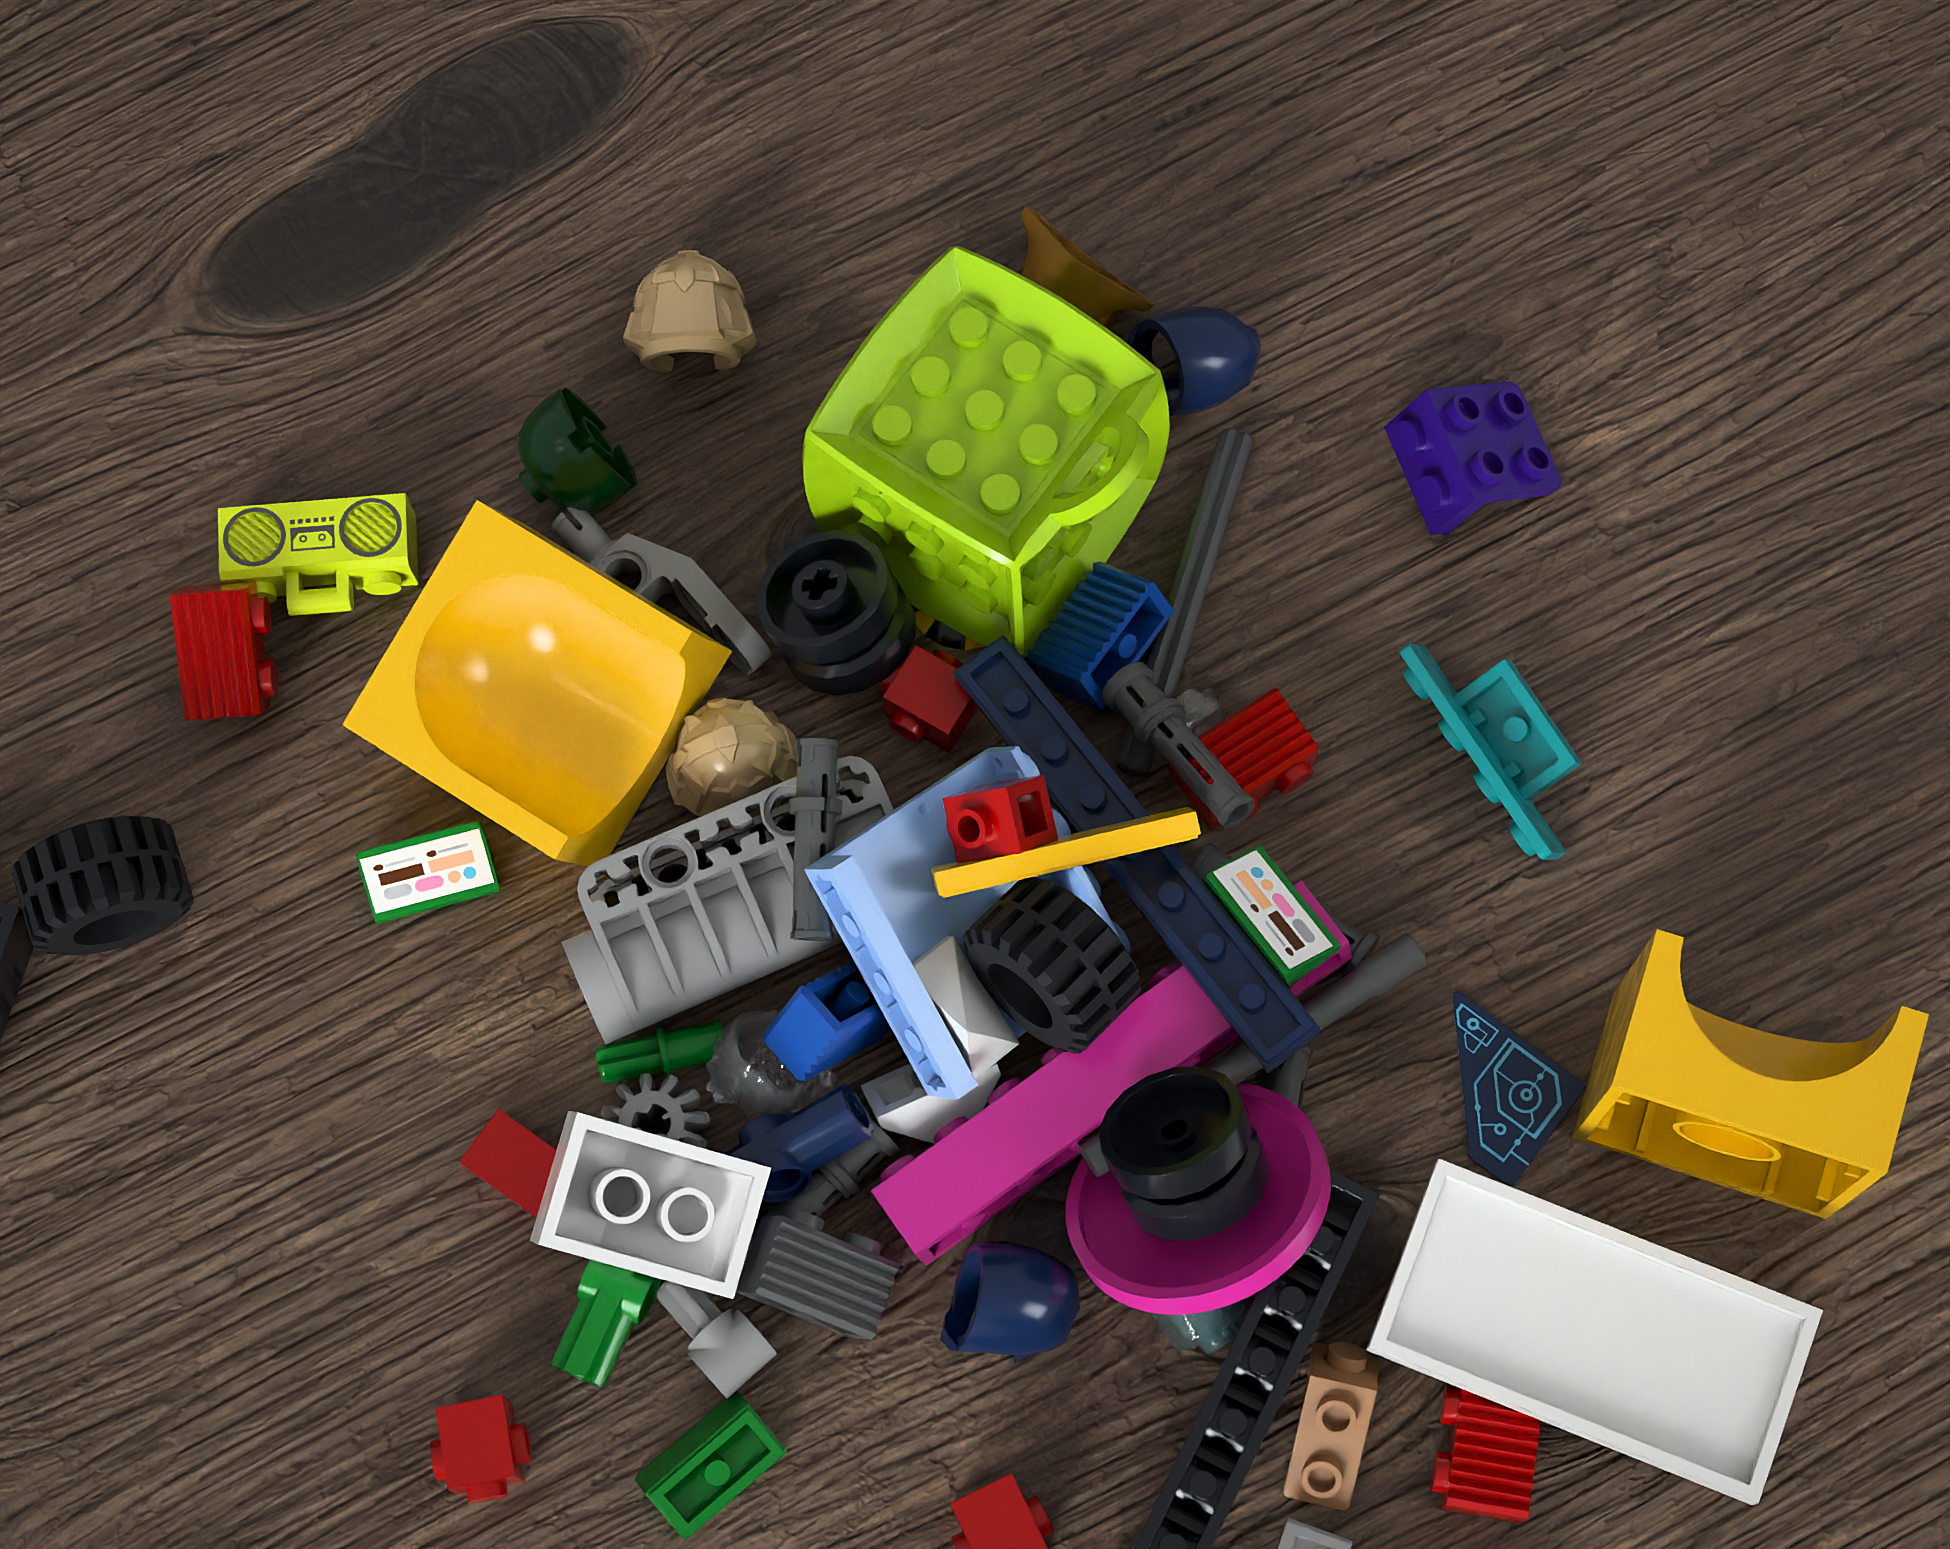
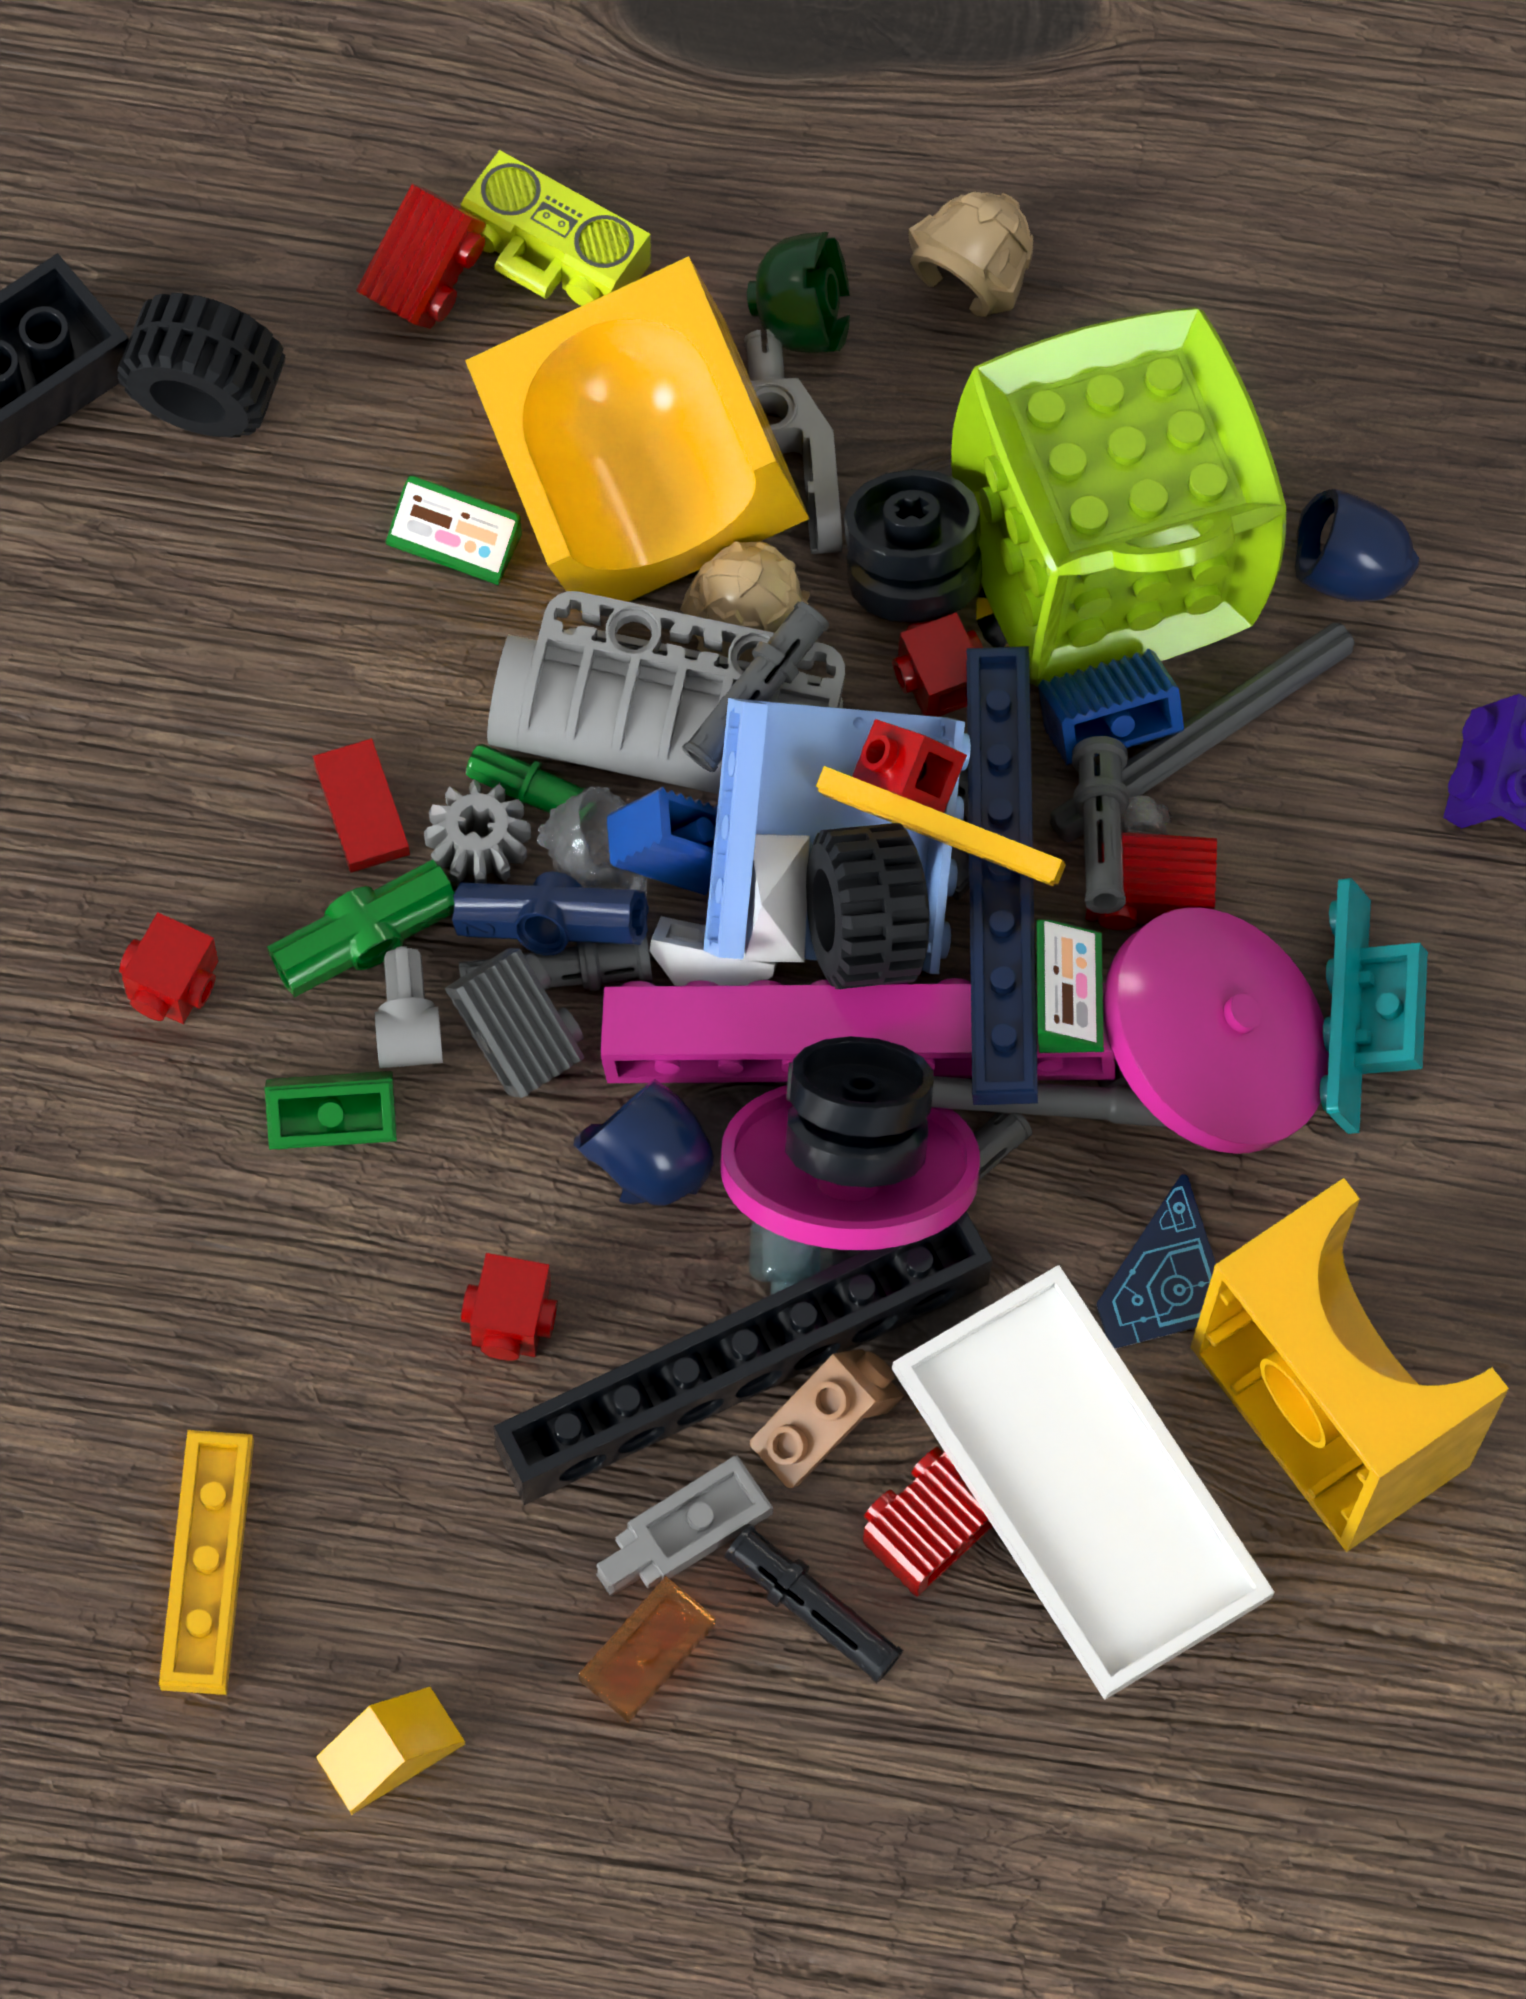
camera: 30 degrees right, 5 degrees down
white slope [530,1111,771,1299] -> none
pearl gold hat [1021,206,1155,329] -> none
none -> dark pink dish [1104,908,1329,1154]

